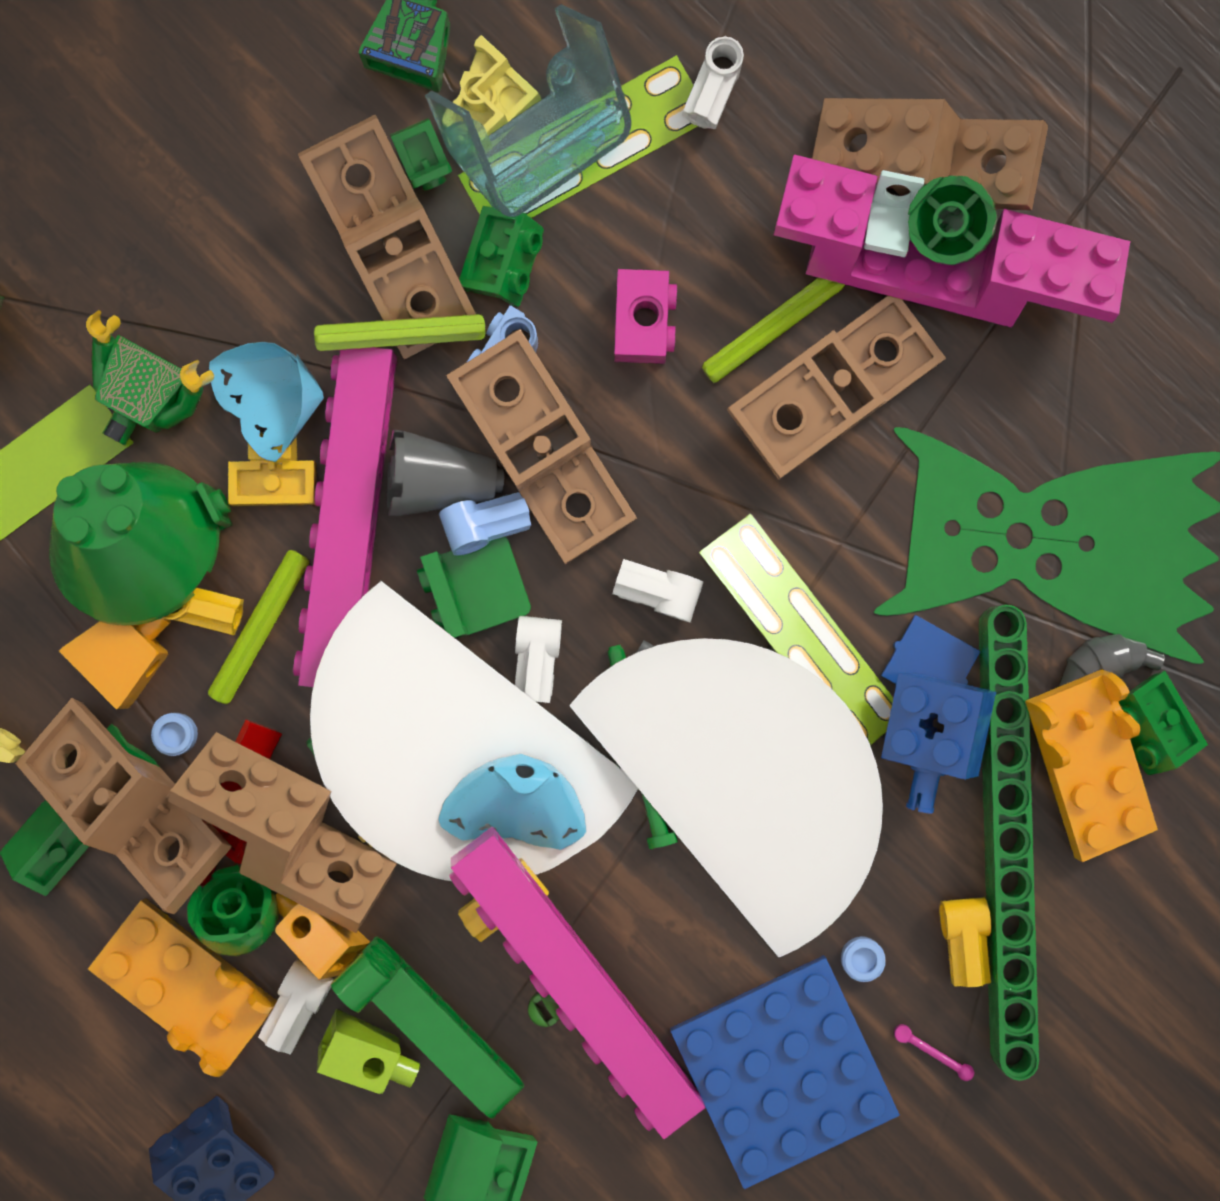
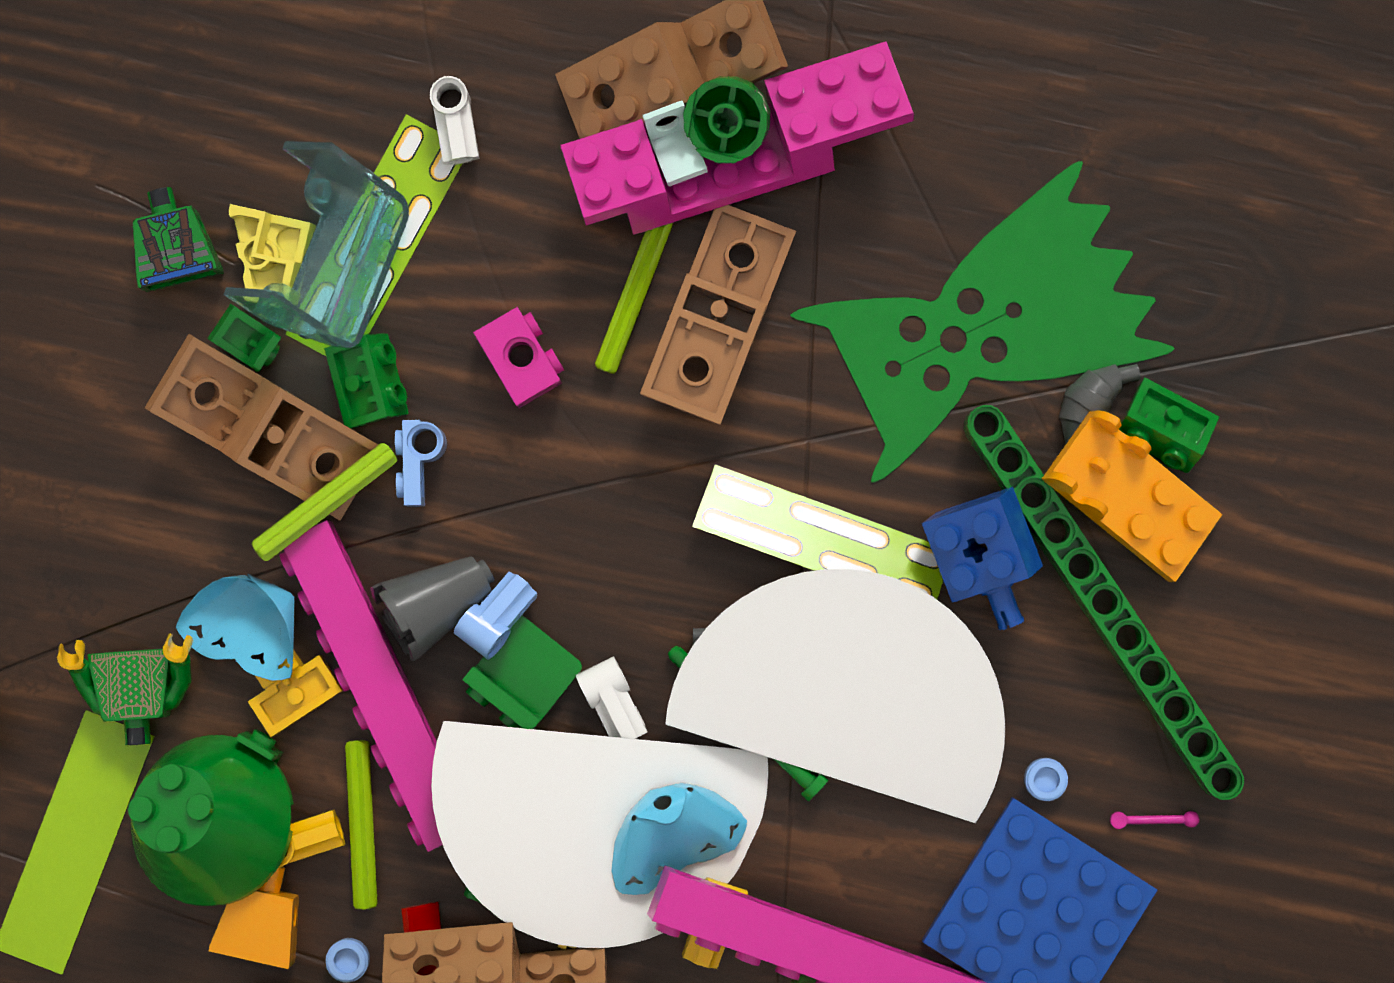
camera: 30 degrees left, 0 degrees up
medium nougat bracket [446,329,637,565] -> none
white piece [612,559,703,623] -> none
blue piece [880,615,980,685] -> none
yellow piece [939,897,991,987] -> none

